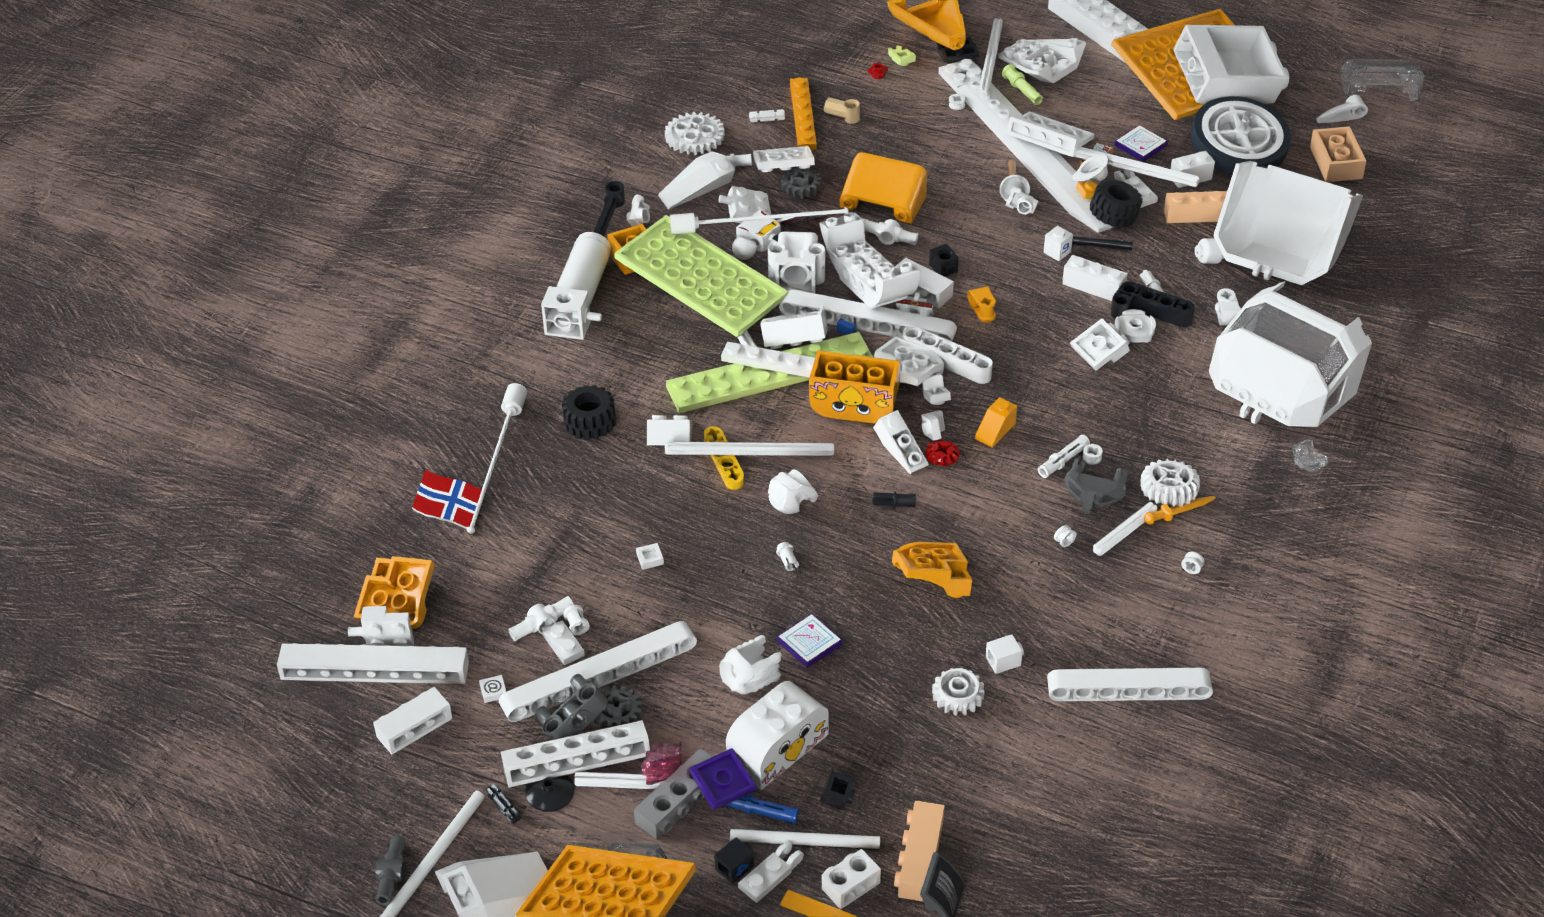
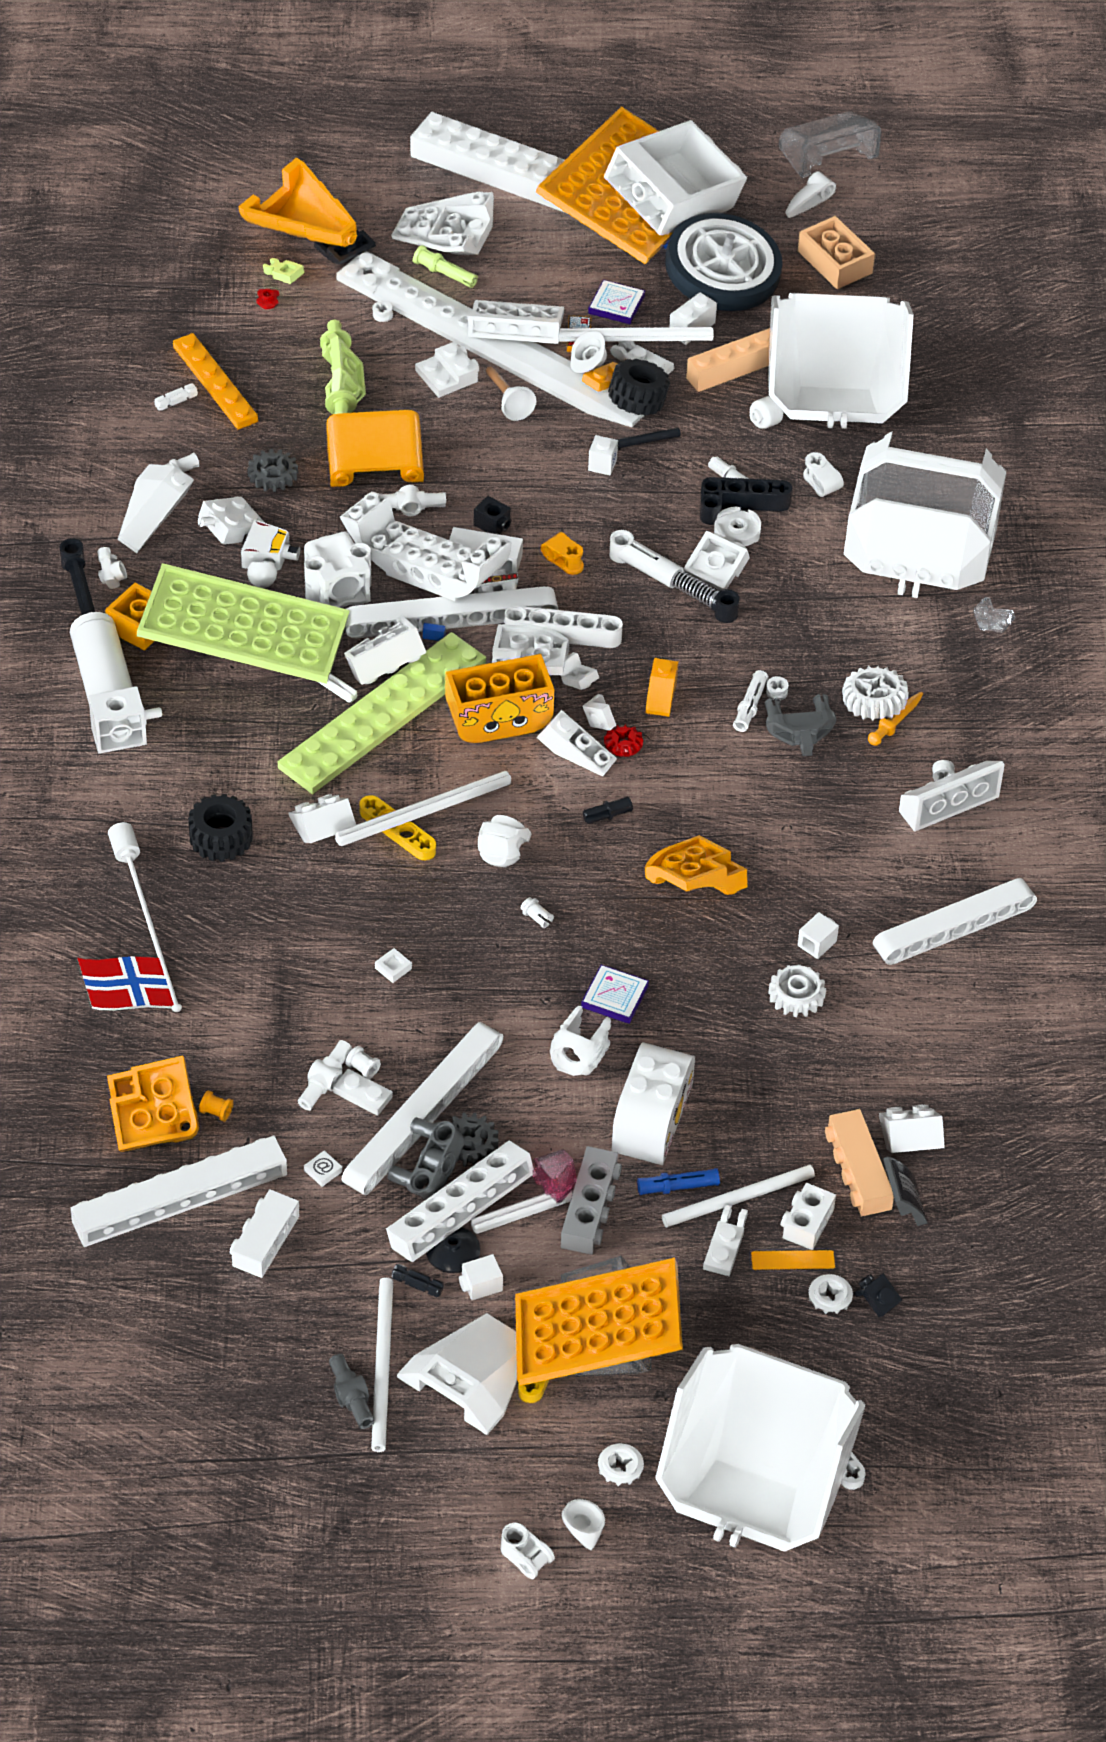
camera: 30 degrees left, 5 degrees up
white plate [348,606,414,646] -> none
white gear [665,112,725,155] -> none
white flag [670,207,849,234] -> none
dark purple tile [689,748,757,811] -> none
black brick [714,837,754,884] -> none
white plate [721,342,815,378] -> none
white plate [753,146,815,172] -> none
black brick [819,771,855,810] -> none
tan piece [824,97,861,124] -> none
white axle [979,18,1003,96] -> none
white plate [1005,186,1039,214] -> none
white bush [1054,525,1077,547] -> none
white brick [1063,255,1127,301] -> none
white axle [1093,502,1157,556] -> none
none -> light orange bush [199,1090,233,1122]
none -> yellowish green plate [320,320,366,414]
none -> white plate [415,341,479,398]
none -> white brick [459,1254,503,1301]
none -> piece [609,530,740,623]
none -> white slope [879,1105,944,1153]
none -> white slope [899,761,1005,832]

